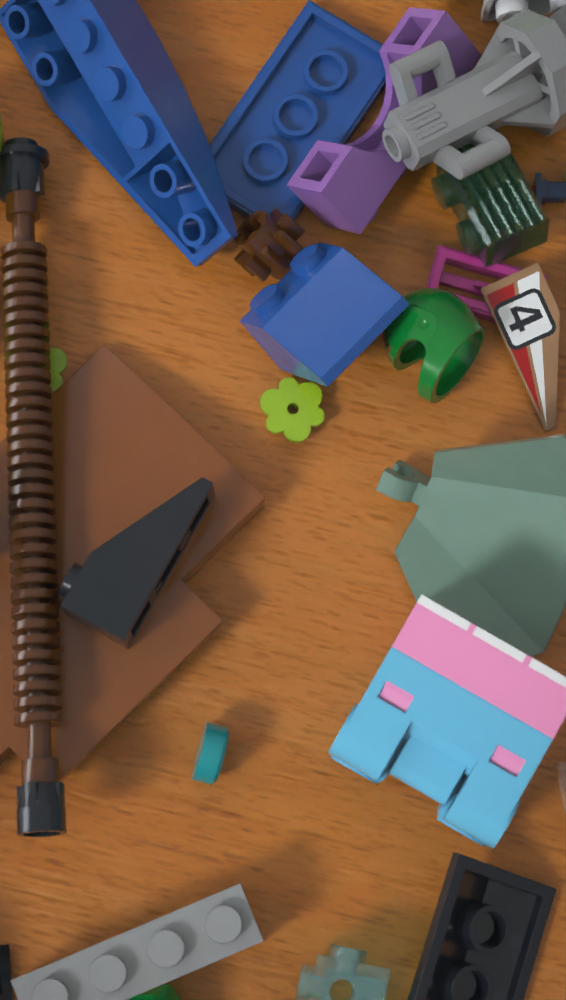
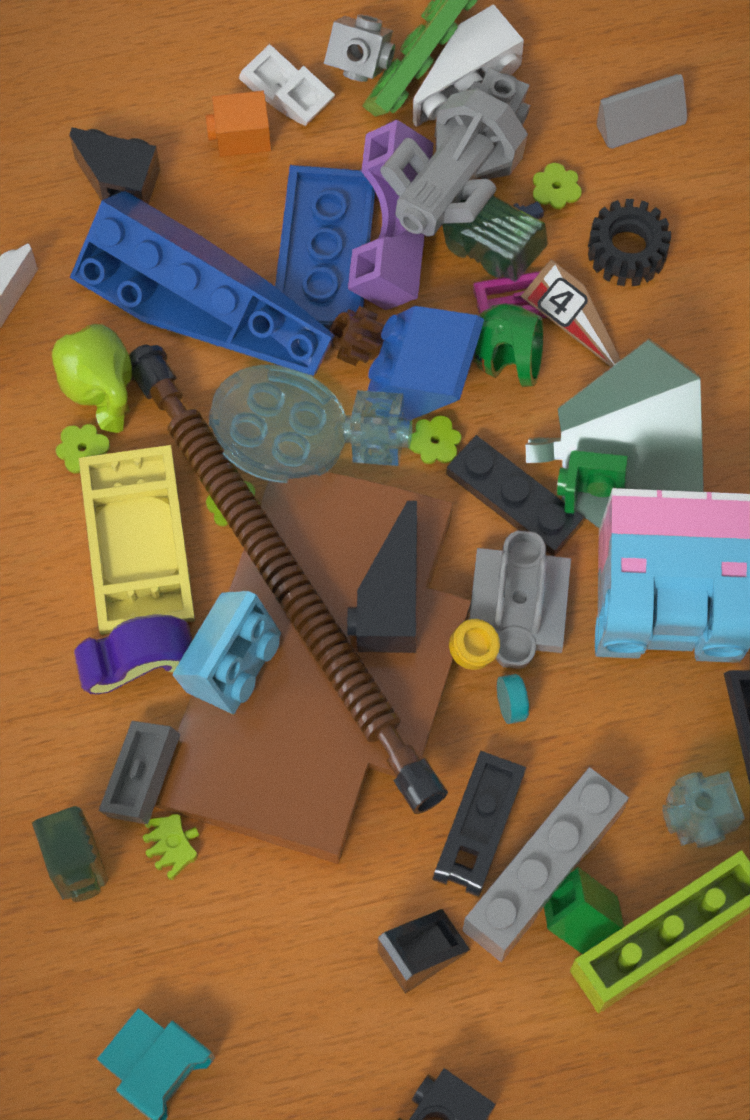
camera: 25 degrees left, 10 degrees down
none -> clear light blue tile [209,365,348,483]
none -> clear light blue brick [344,390,412,466]
none -> black plate [432,750,526,897]
none -> black plate [446,435,584,556]
none -> yellow tile [449,619,500,670]
none -> light grey piece [469,530,571,669]
none -> green bracket [557,450,628,514]

